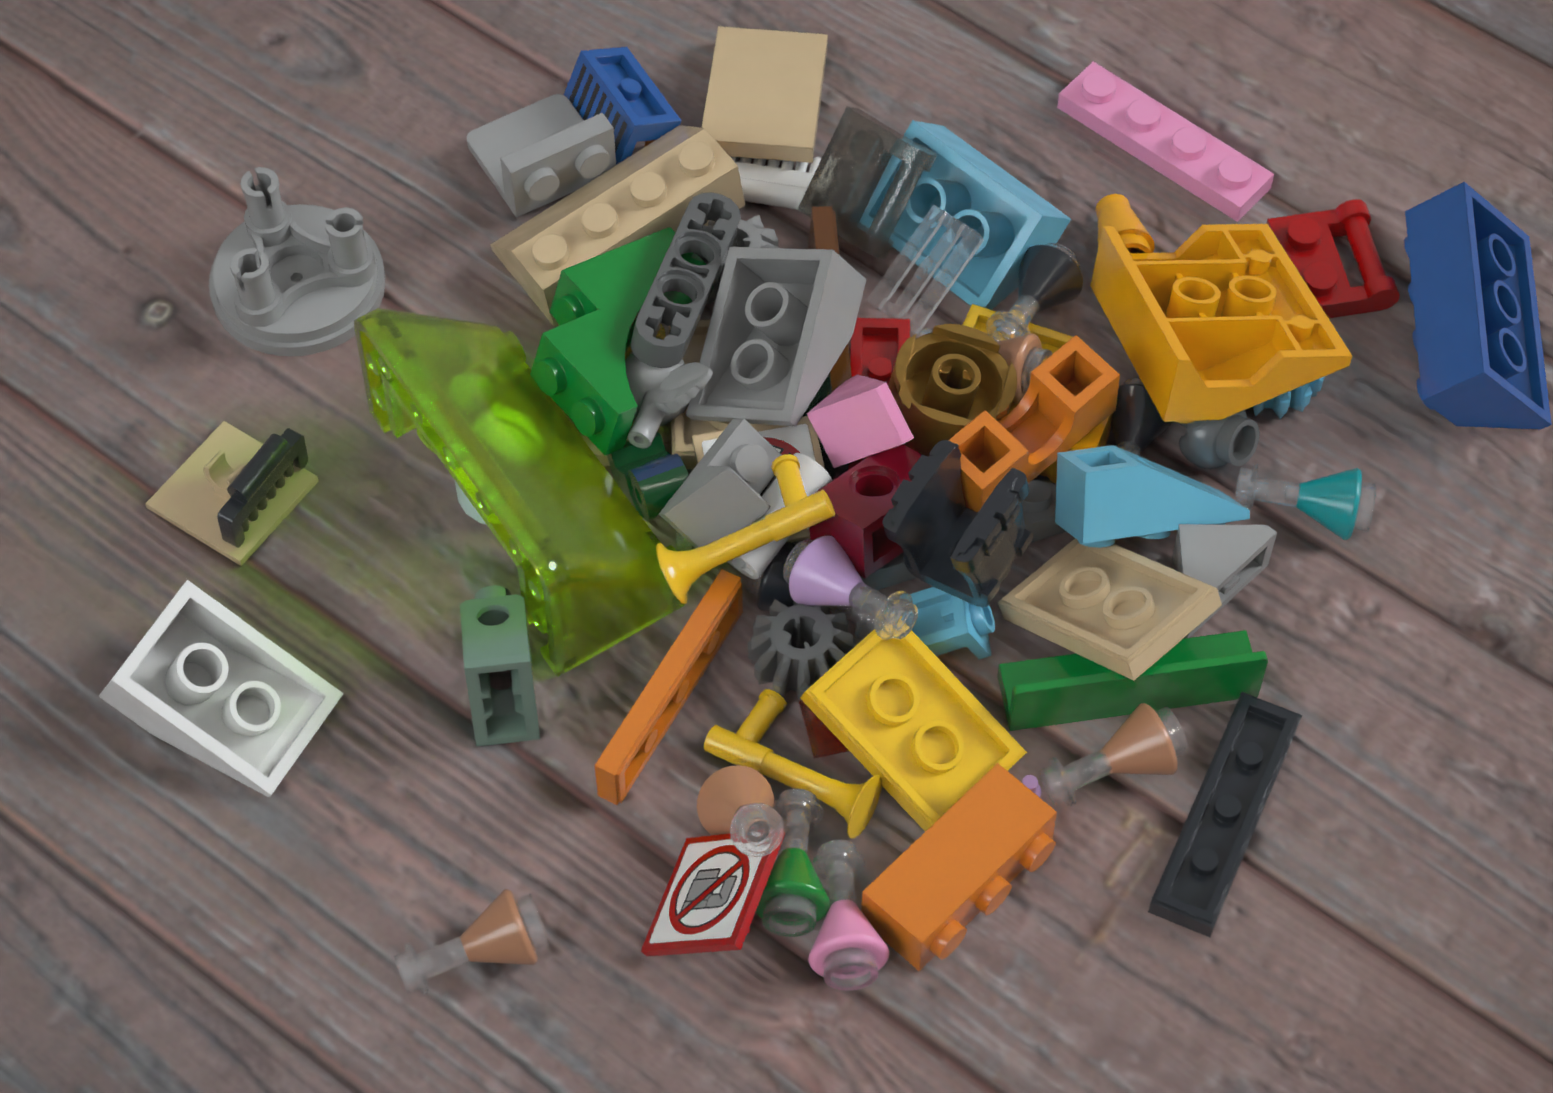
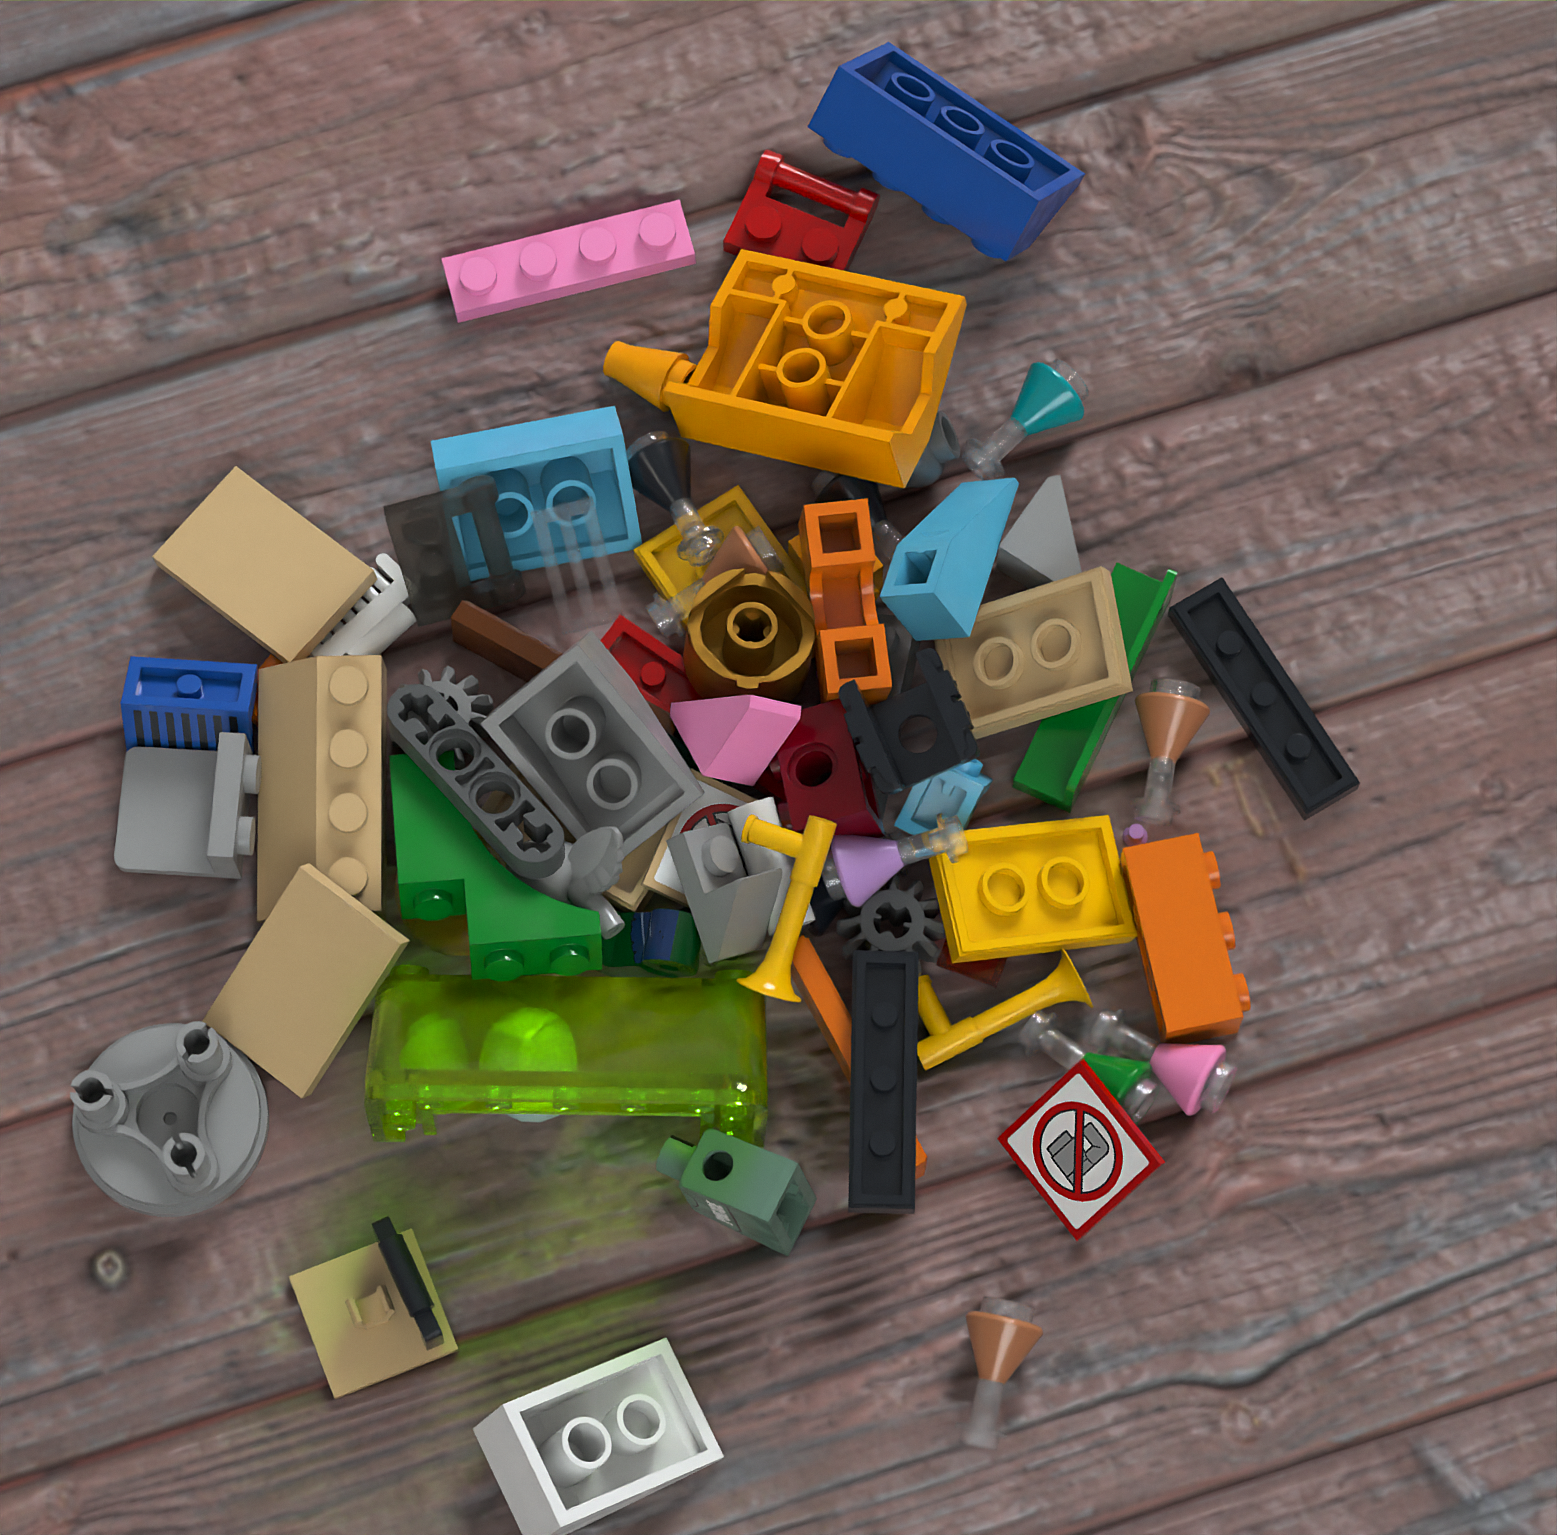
camera: 55 degrees left, 15 degrees up
piece [697,765,784,857] -> none
none -> tan tile [202,863,410,1098]
none -> black tile [848,950,919,1214]

